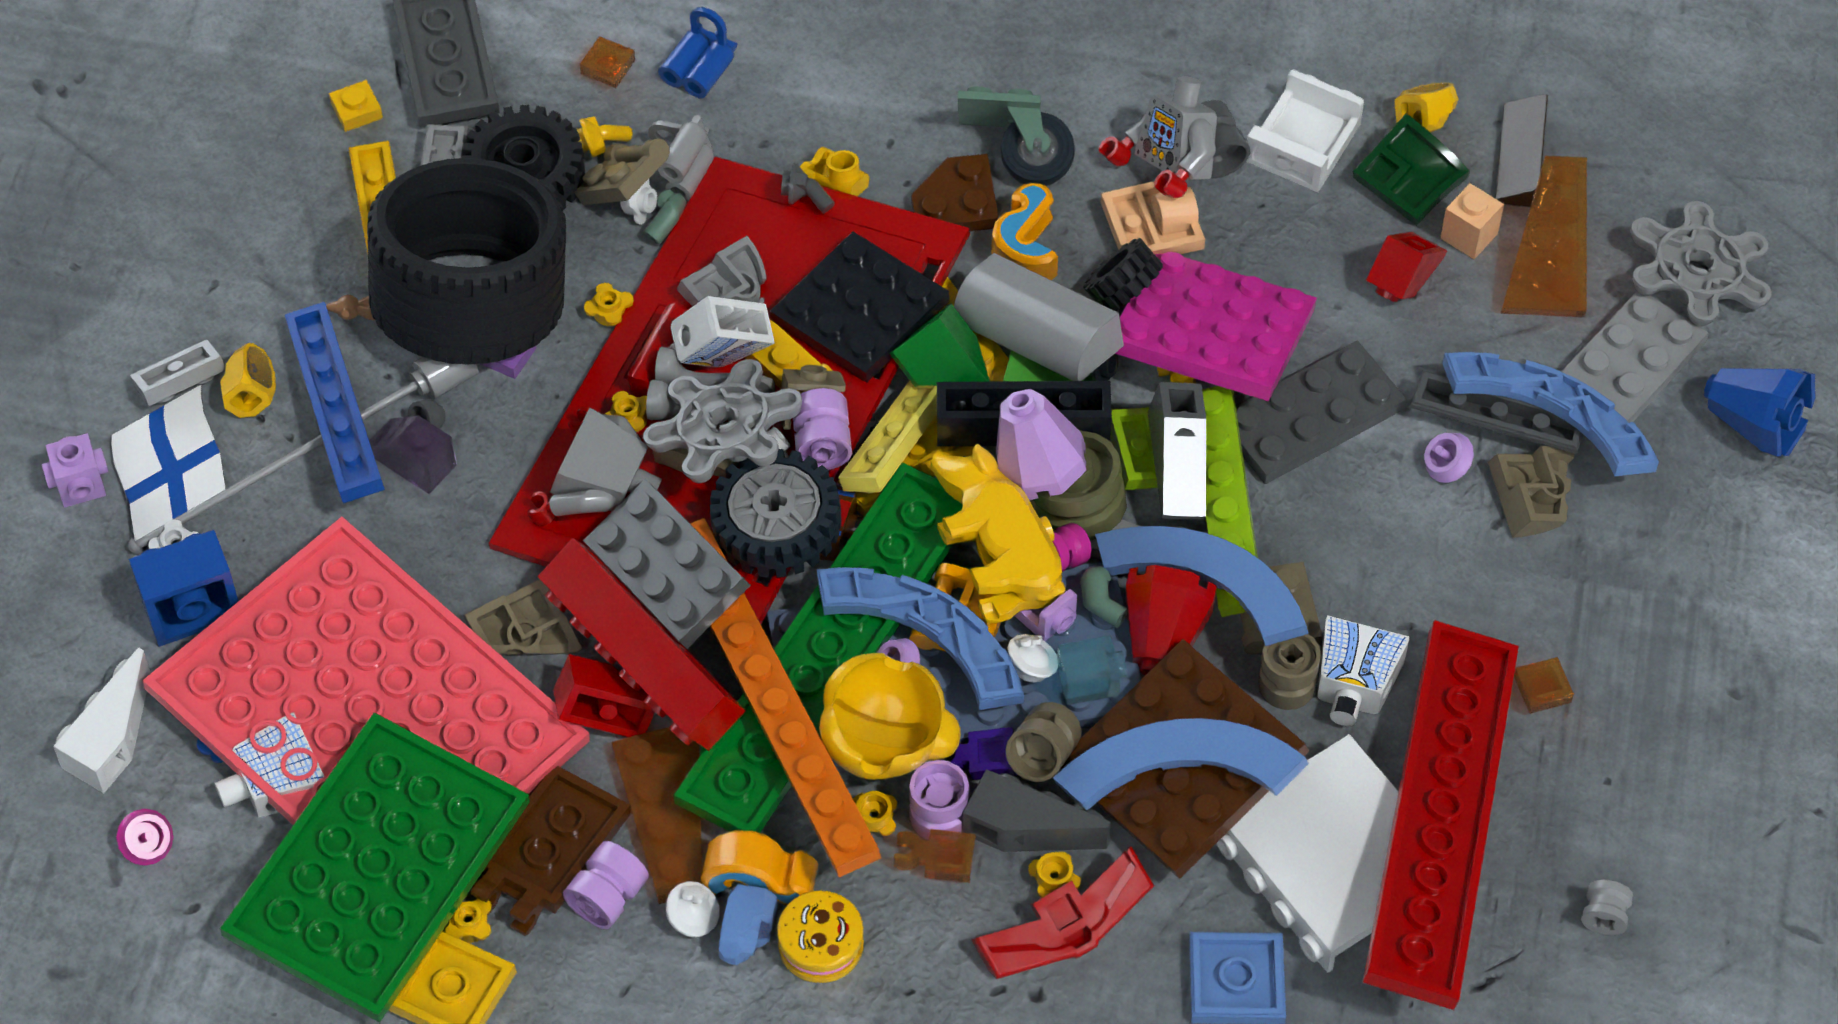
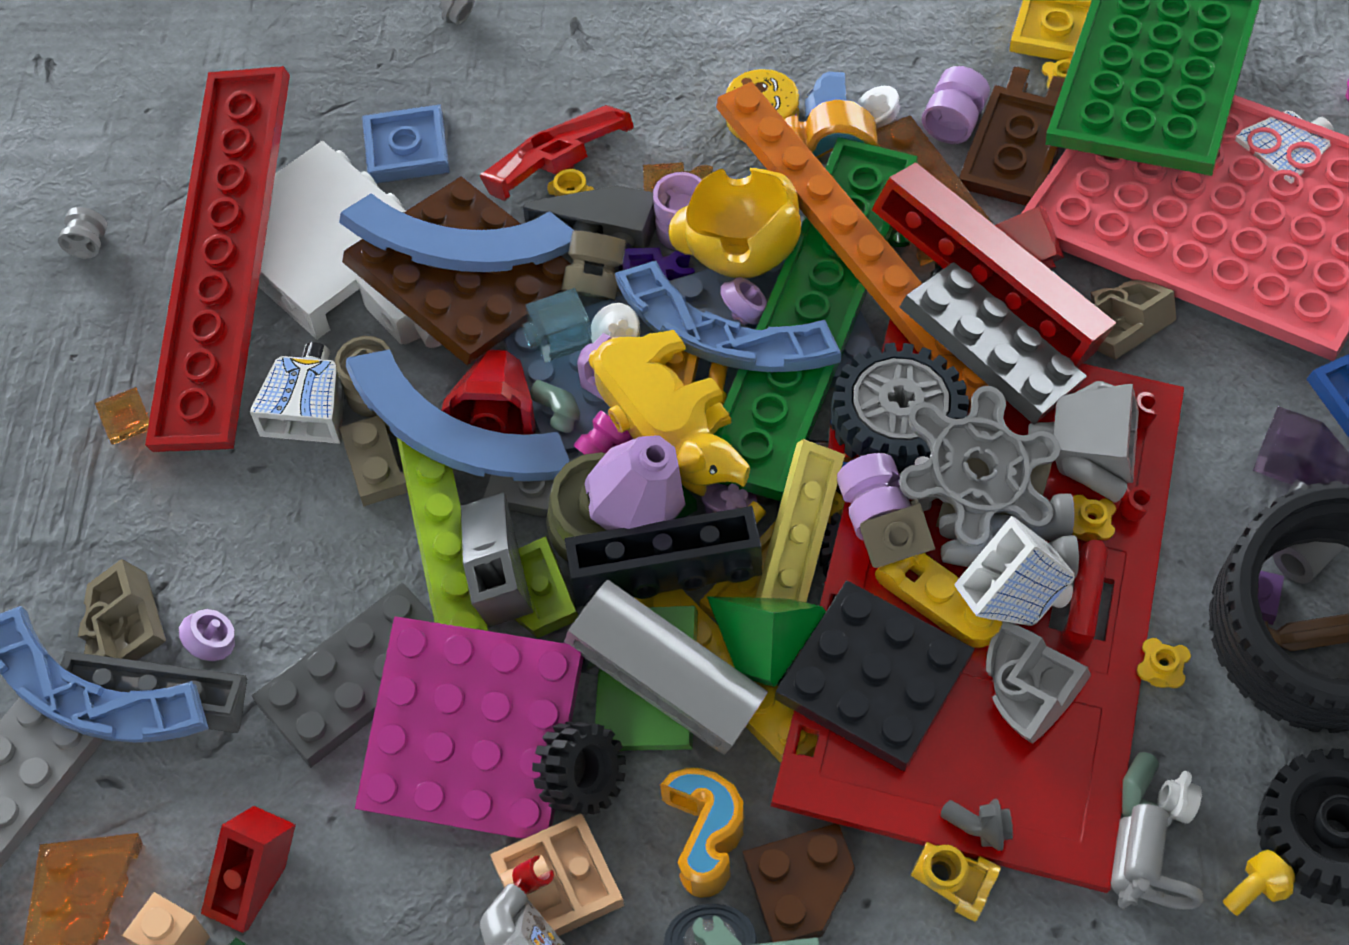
camera: 175 degrees right, 0 degrees up
dark tan plate [574,138,670,205] -> none

